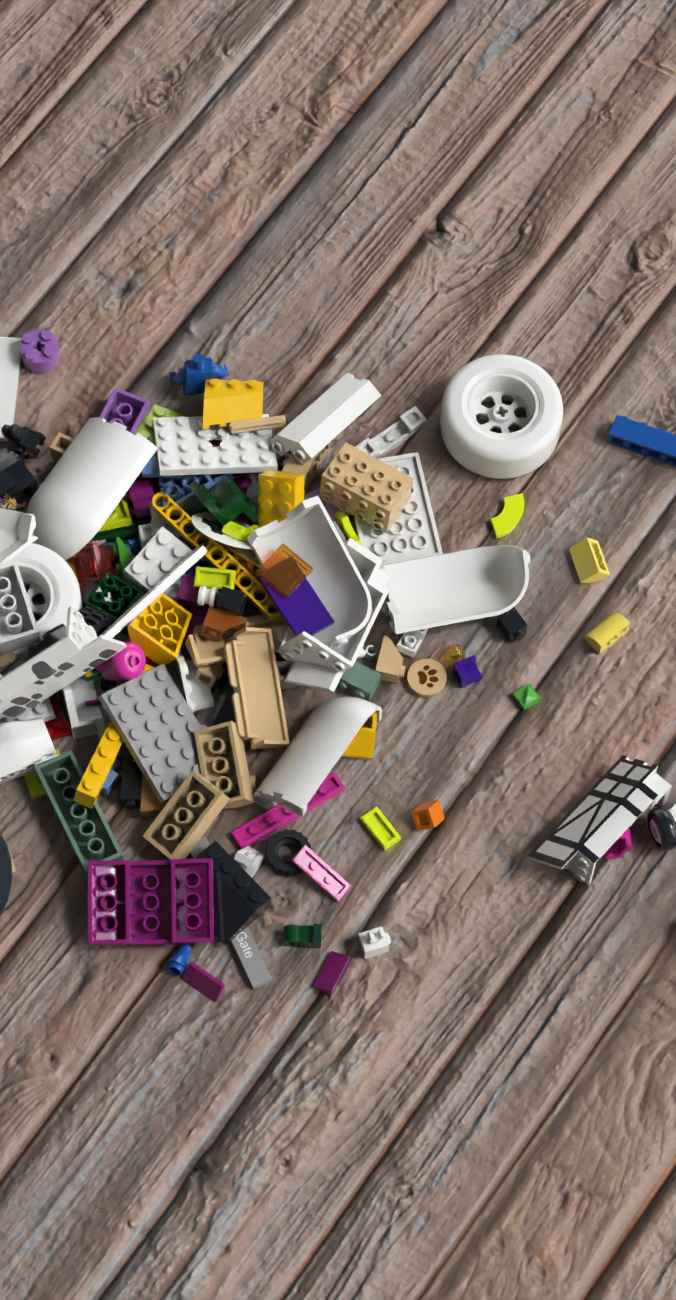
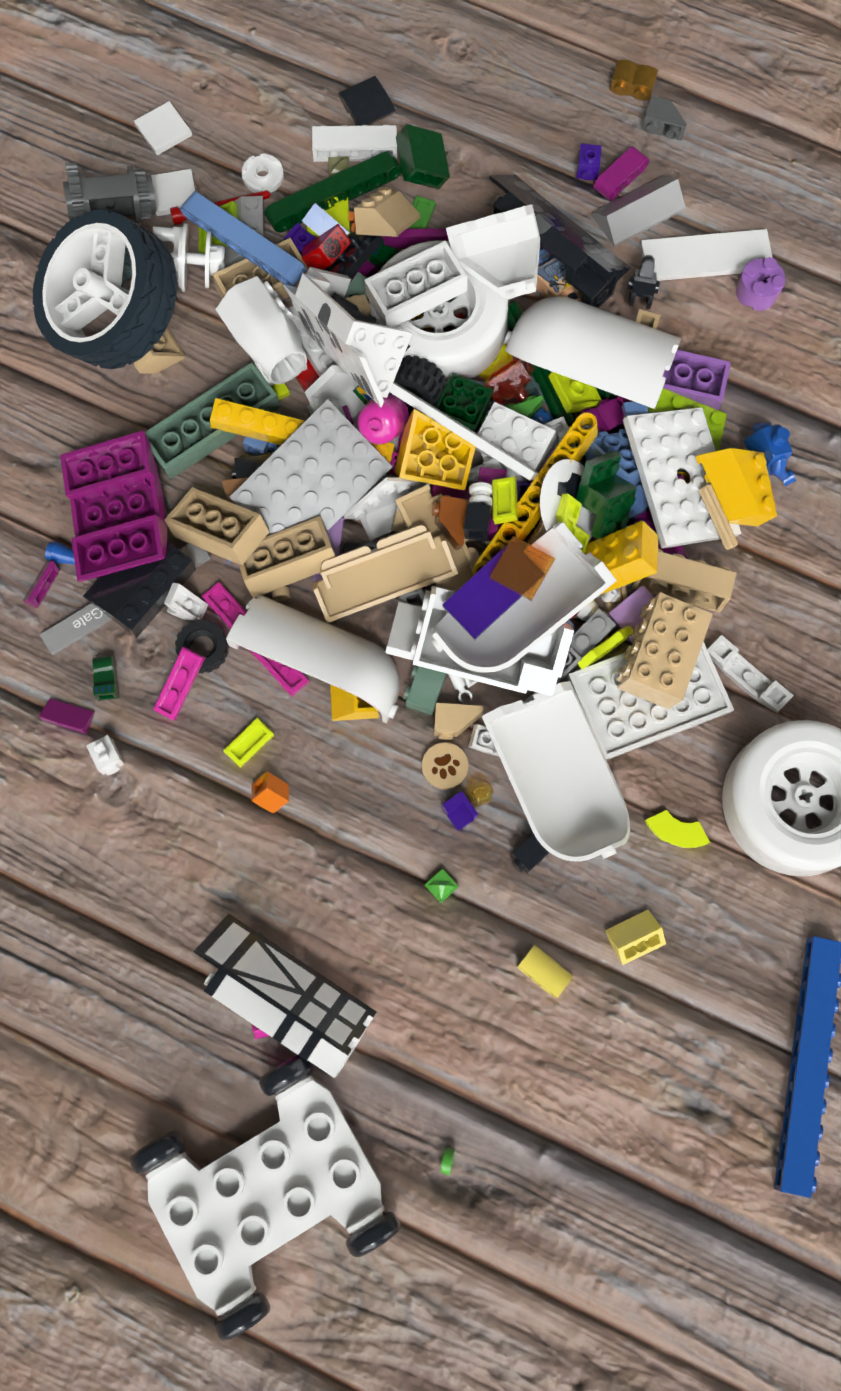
camera: 80 degrees right, 10 degrees up
white panel [268,373,381,464] -> none

